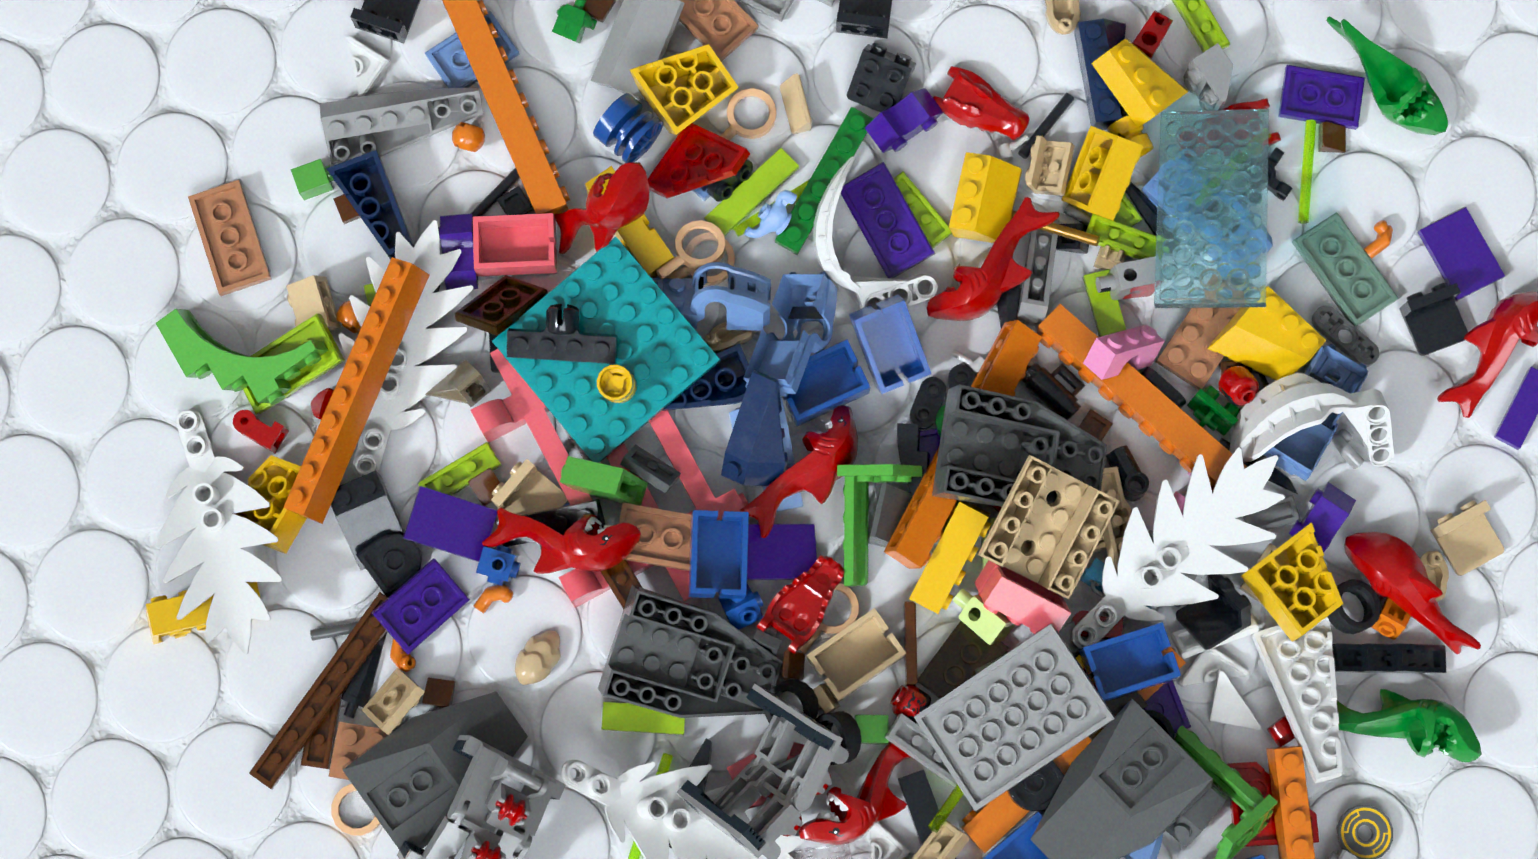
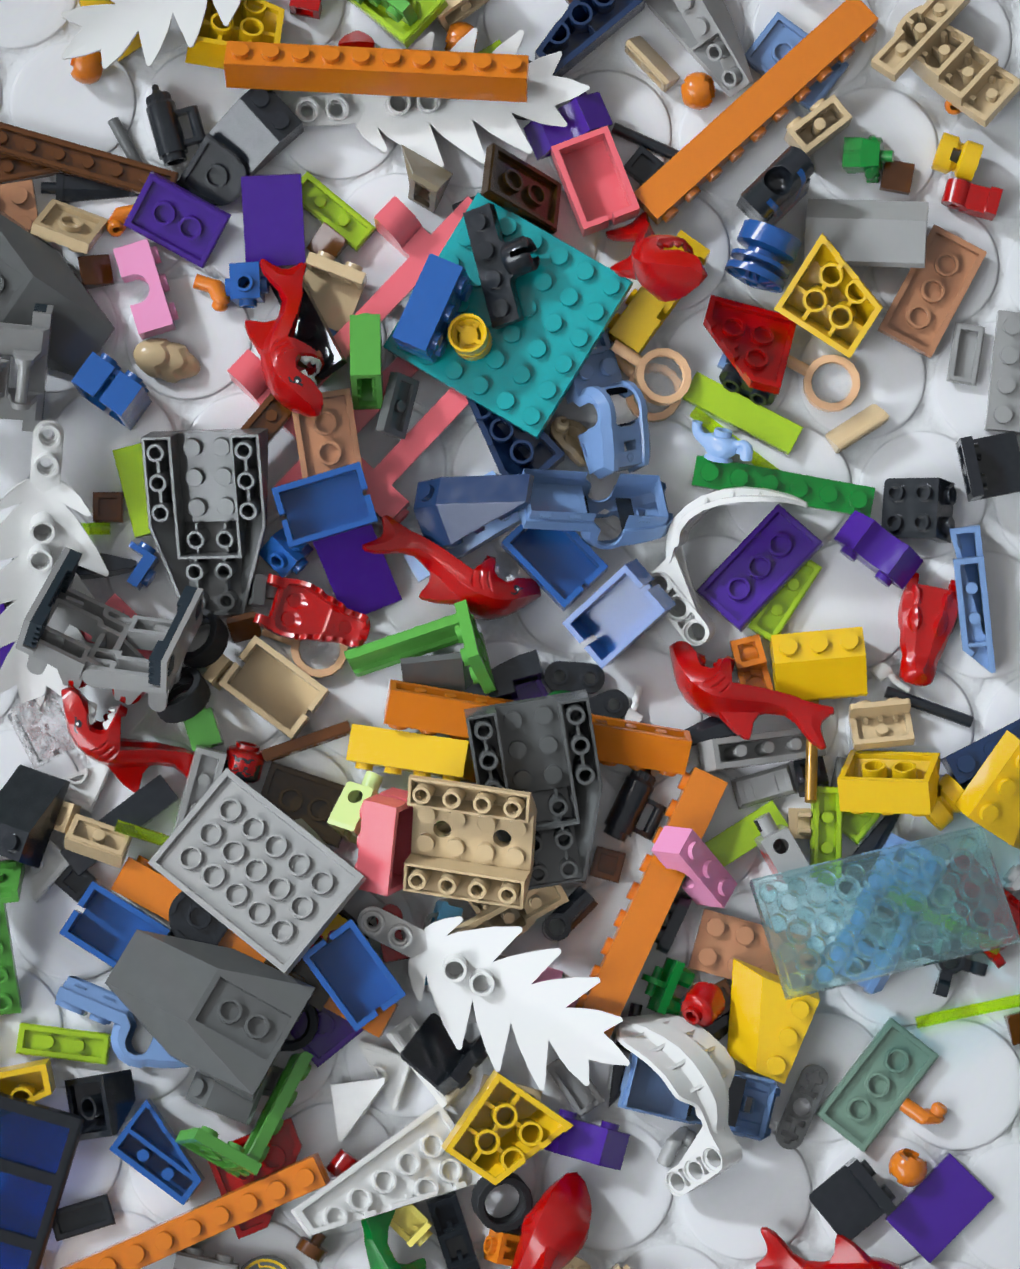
camera: 70 degrees right, 5 degrees up
none -> orange piece [70,51,103,85]
none -> blue piece [71,351,152,430]
none -> reddish brown tile [93,492,124,523]
none -> bright pink arch [113,239,179,340]
none -> blue bracket [127,541,160,591]
none -> black piece [146,84,206,166]
none -> reddish brown tile [296,1233,328,1263]
none -> light yellow bracket [390,1204,433,1248]
none -> blue piece [392,253,473,363]
none -> tan slope [625,36,680,92]
none -> orange slope [730,634,774,690]
none -> light grey tile [730,763,797,809]
none -> black piece [736,146,815,226]
none -> tan brick [784,94,852,157]
none -> orange piece [889,1148,927,1187]
none -> medium blue wedge [949,524,996,673]

